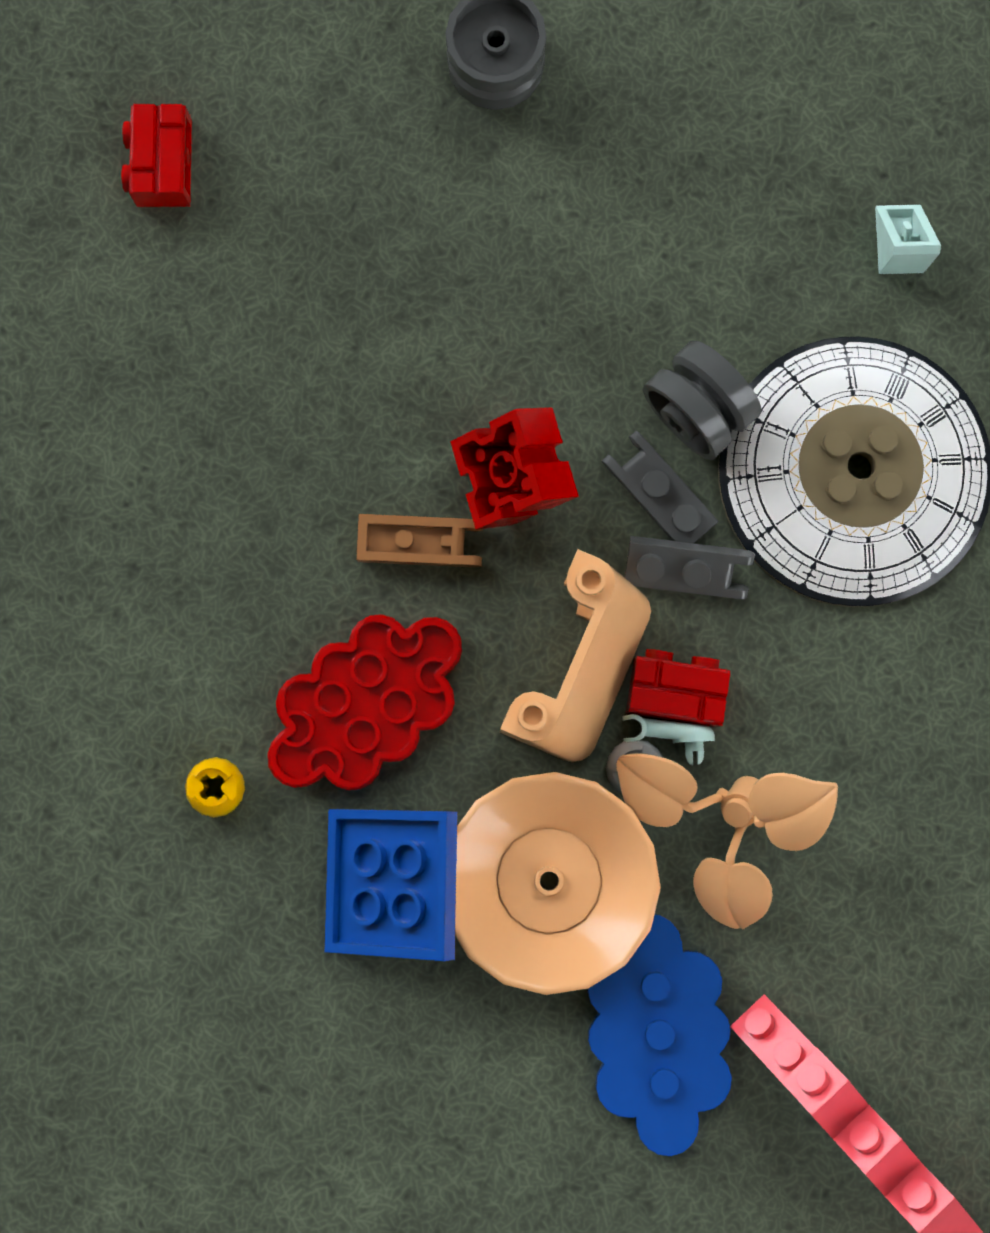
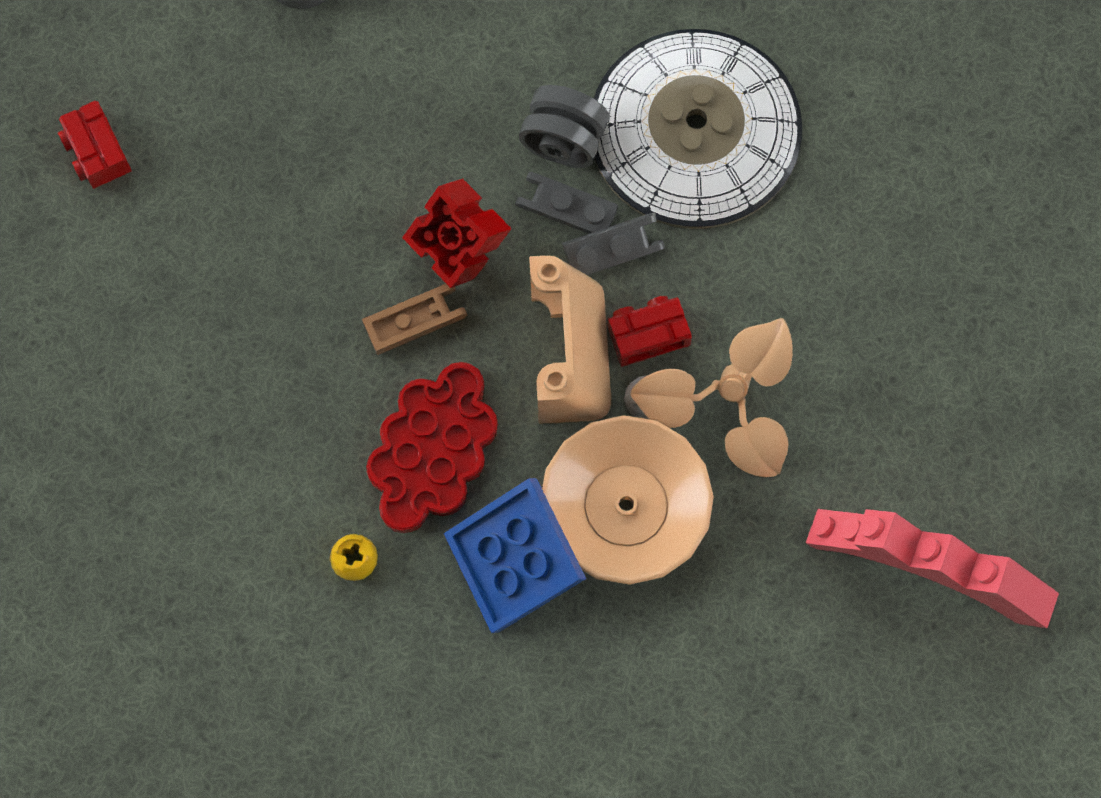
camera: 25 degrees left, 10 degrees down
blue plate [587,914,732,1156] -> none
light aqua piece [622,714,715,765] -> none

